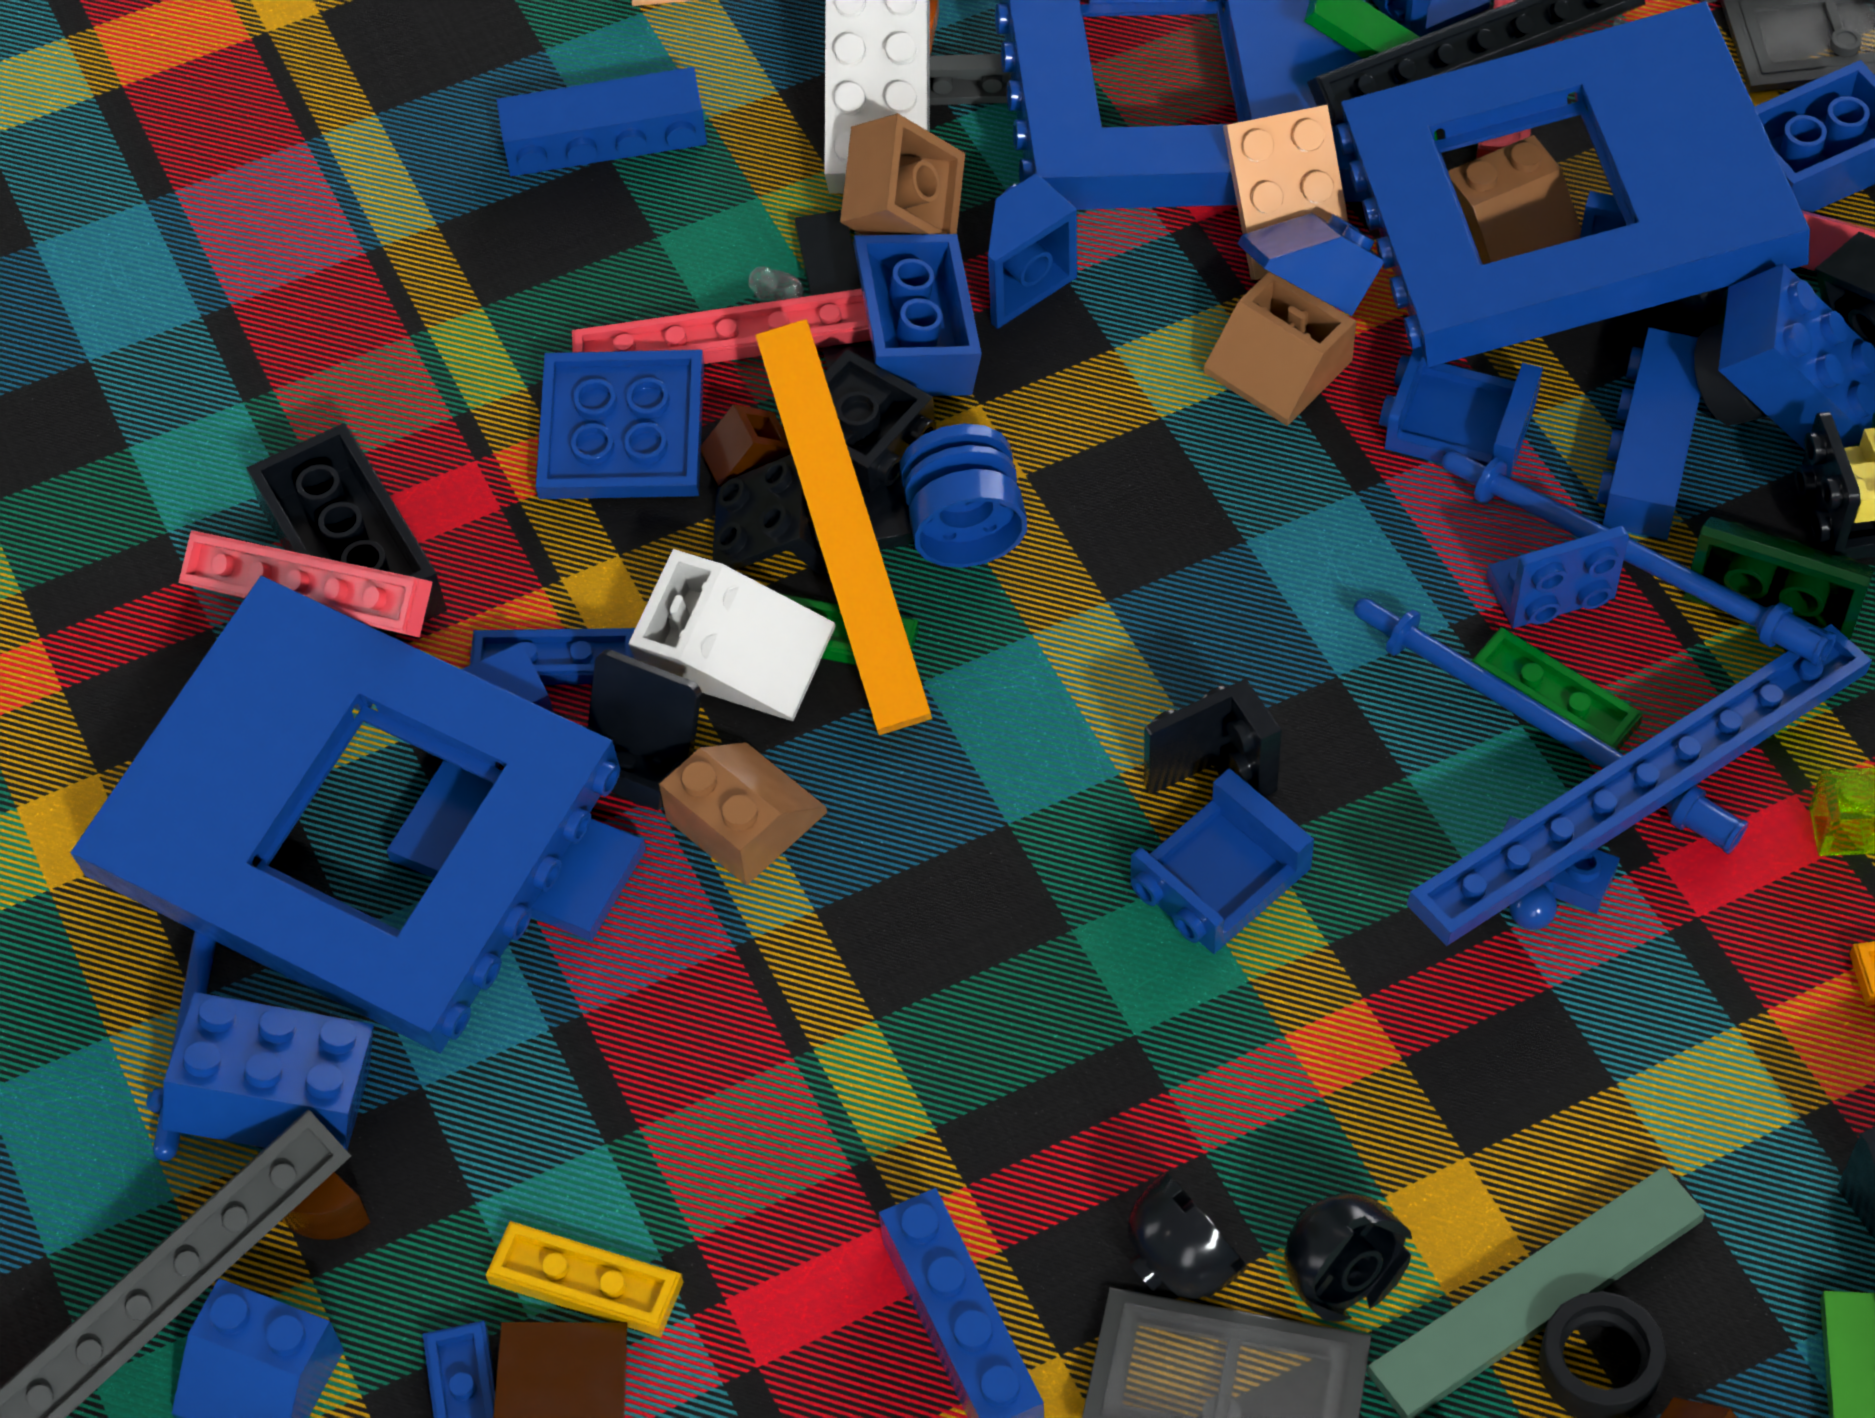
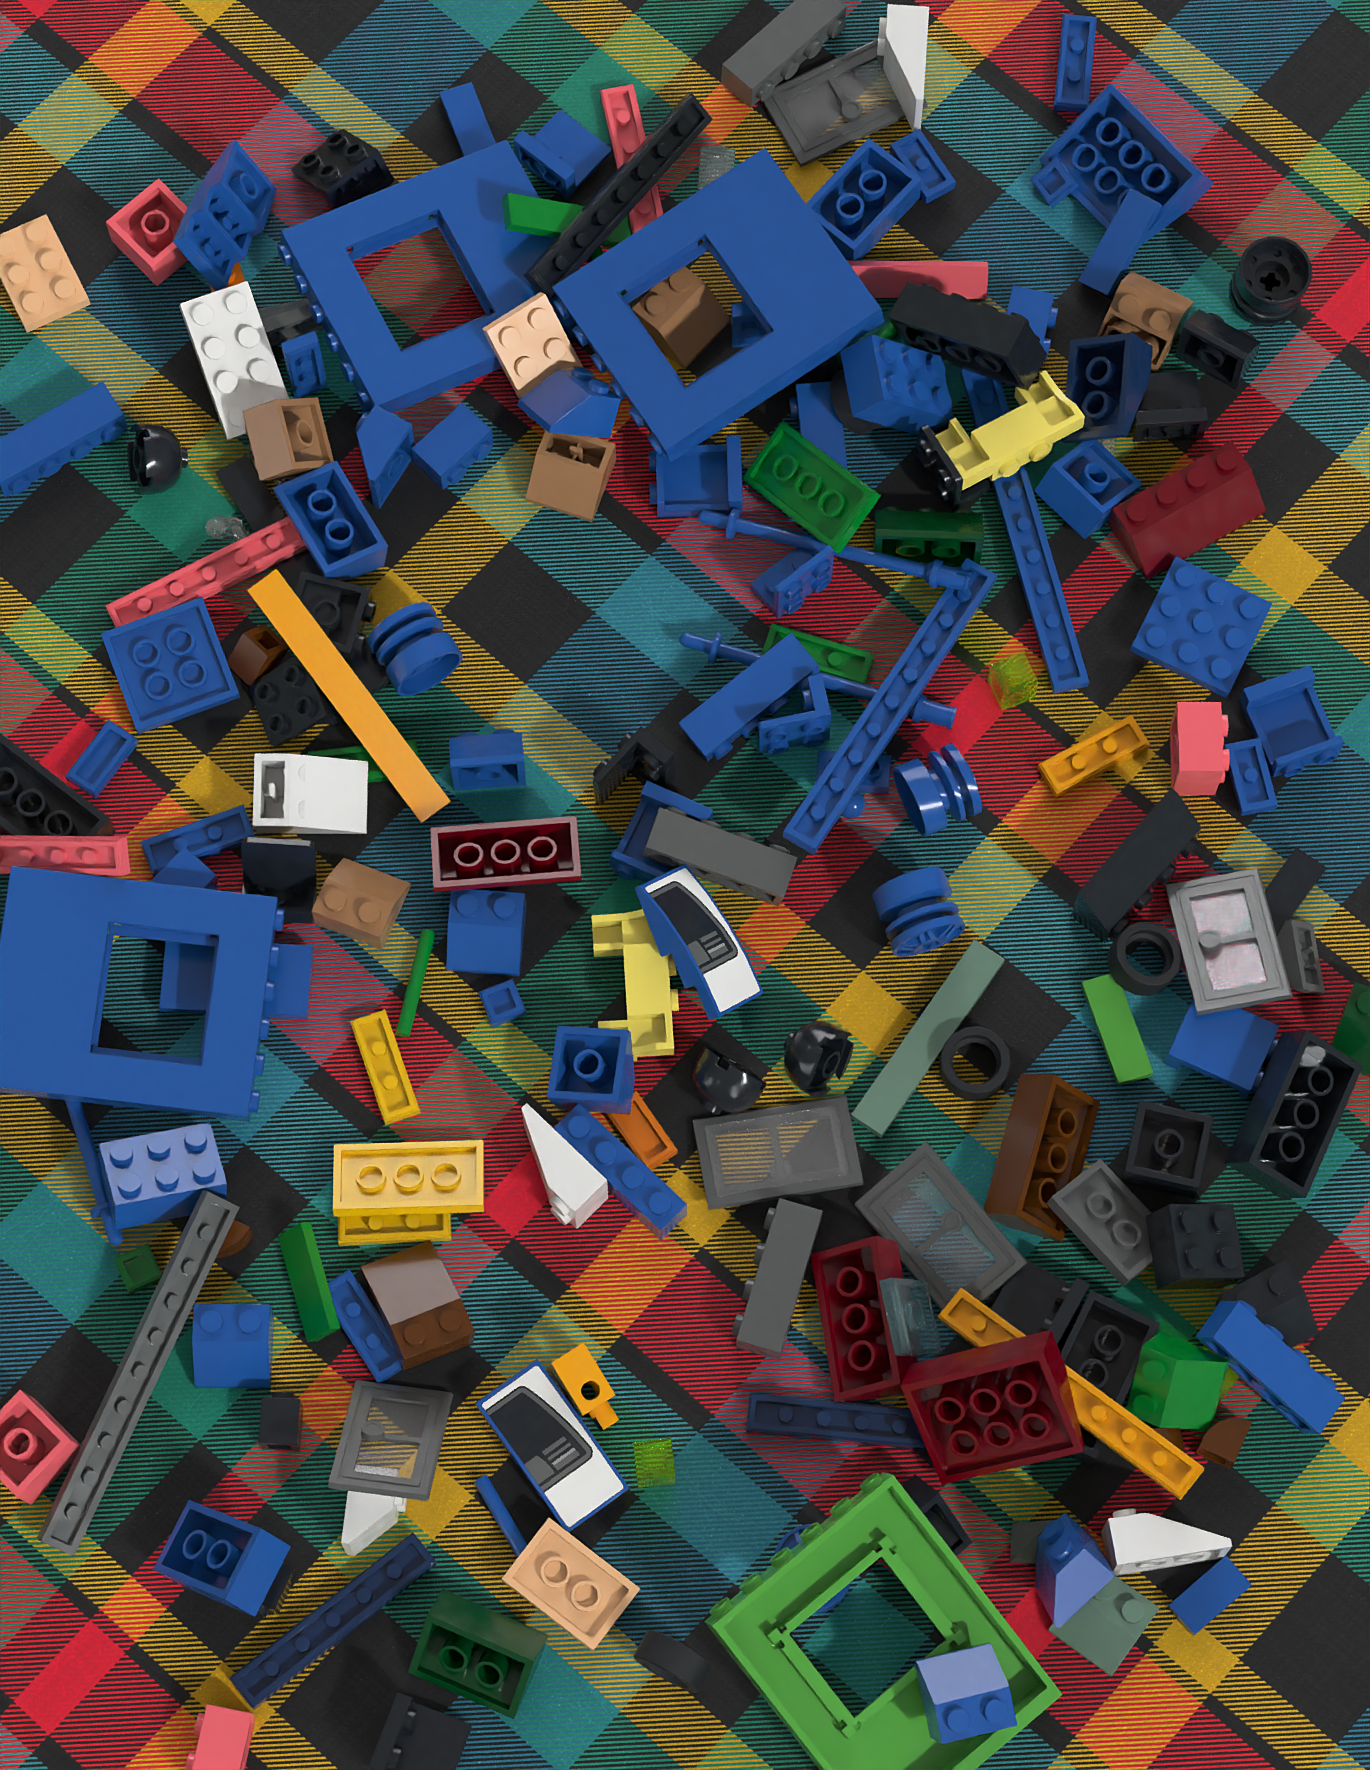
camera: 25 degrees left, 15 degrees up
none -> blue tile [65,720,139,799]
none -> green tile [114,1243,162,1295]
none -> black cylinder [127,423,188,495]
none -> green tile [278,1222,340,1342]
none -> blue tile [281,331,328,398]
none -> yellow plate [333,1140,484,1217]
none -> yellow tile [350,1009,421,1126]
none -> green bar [395,929,436,1038]
none -> blue brick [411,403,493,490]
none -> dark red slope [430,816,582,892]
none -> blue slope [446,889,526,976]
none -> blue slope [449,729,526,791]
none -> blue tile [478,979,527,1028]
none -> white slope [521,1103,608,1229]
none -> blue slope [547,1026,635,1114]
none -> light yellow bracket [592,909,679,1061]
none -> orange tile [605,1091,678,1171]
none -> slope [635,864,764,1020]
none -> dark grey brick [641,807,798,906]
none -> blue brick [678,632,820,762]
none -> green tile [742,421,881,554]
none -> blue bracket [758,674,831,755]
none -> blue wheel [872,867,965,957]
none -> blue wheel [893,743,982,837]

